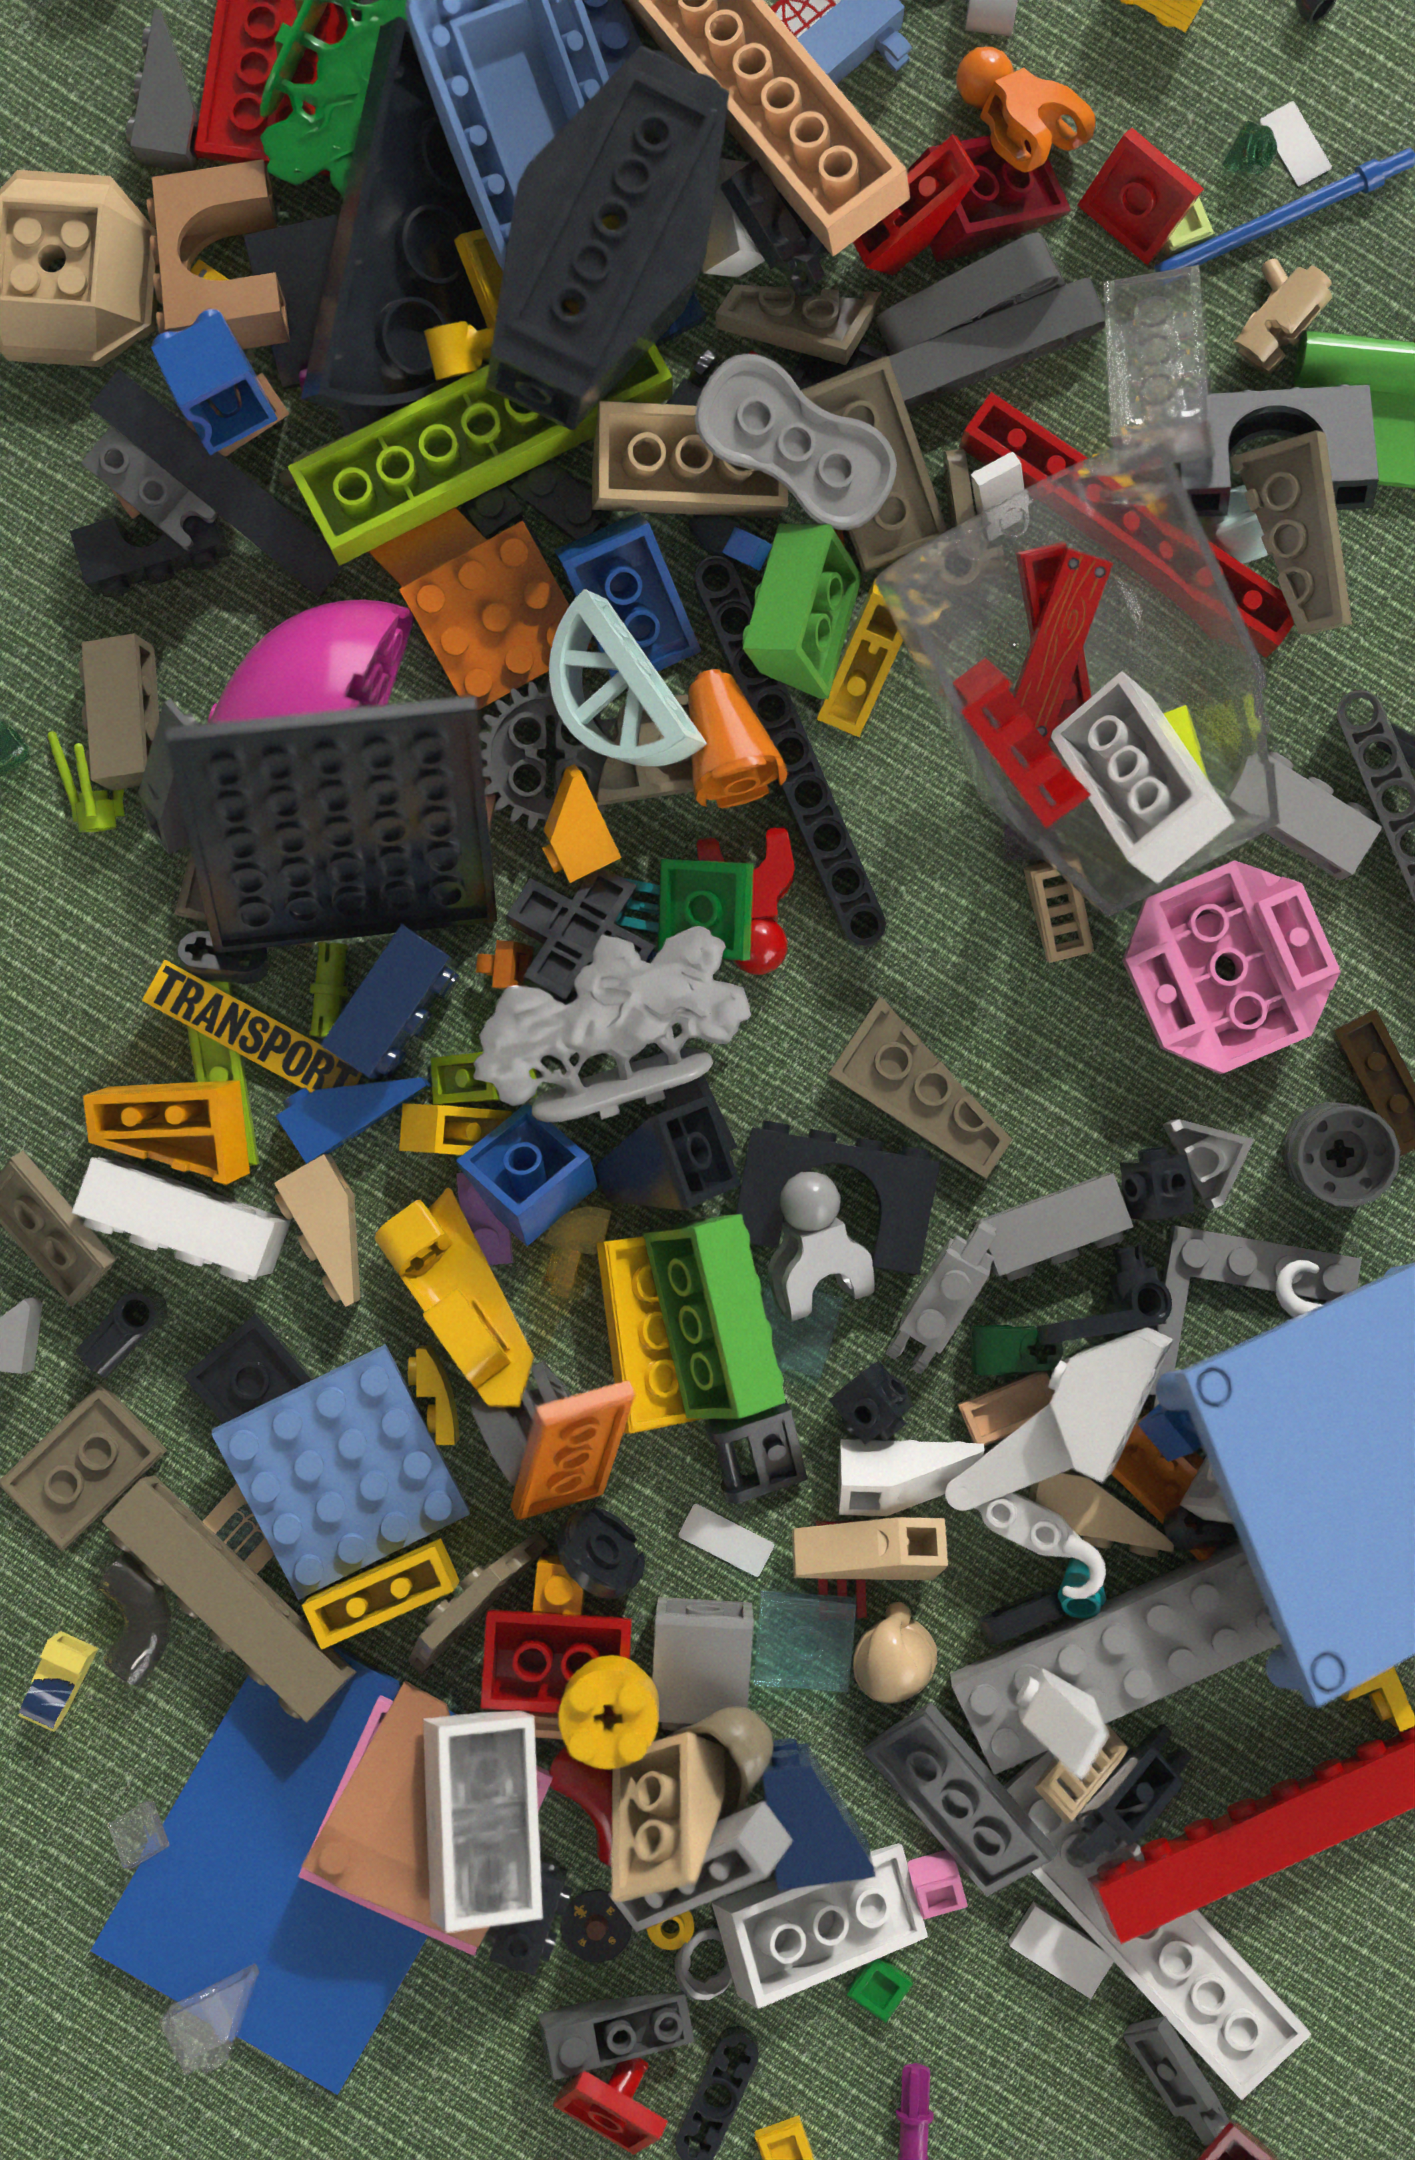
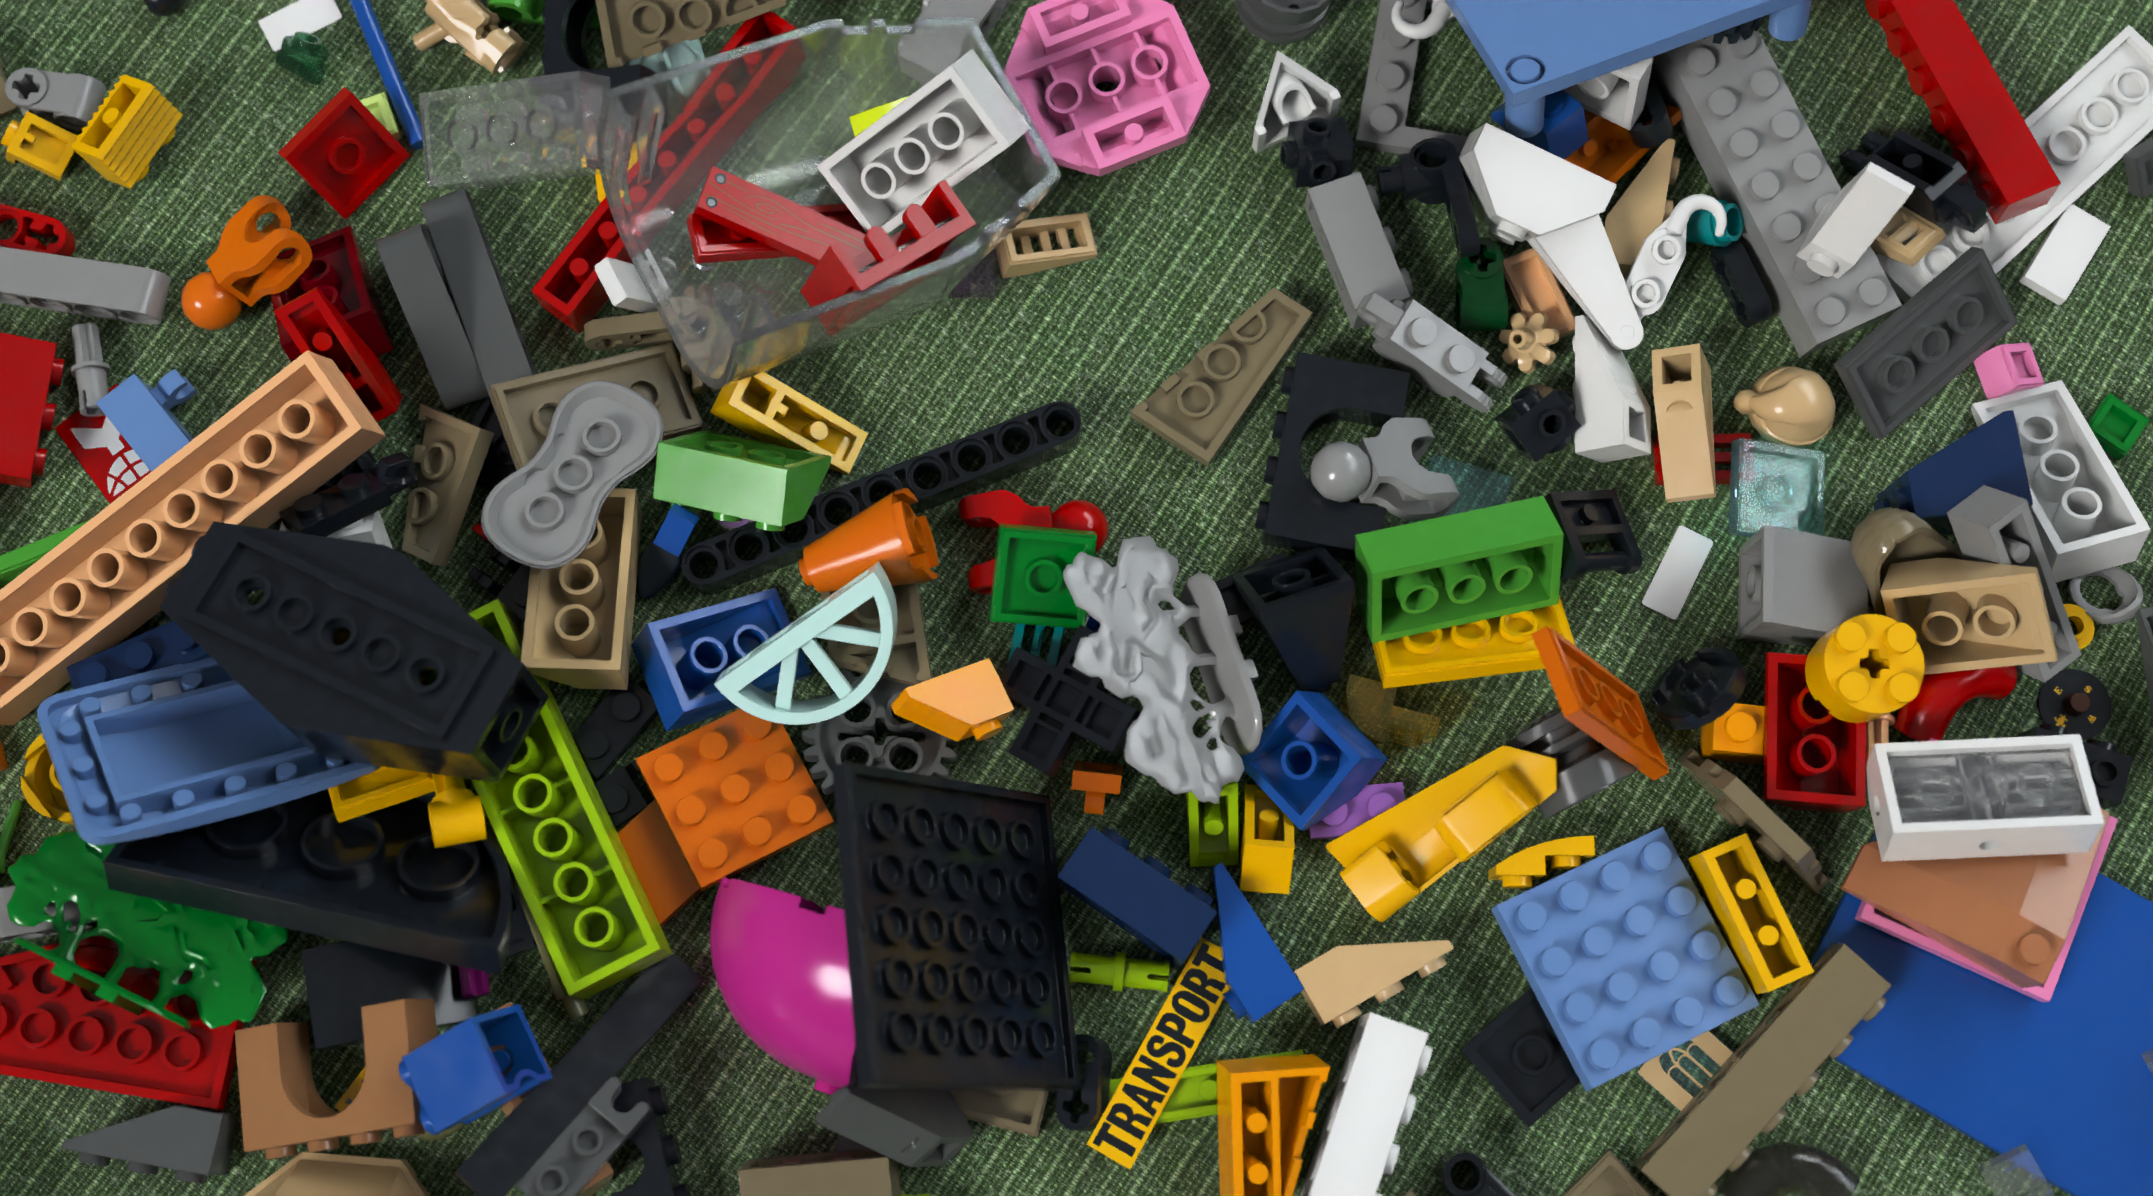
camera: 90 degrees left, 10 degrees down
none -> tan plant [1499,312,1559,374]

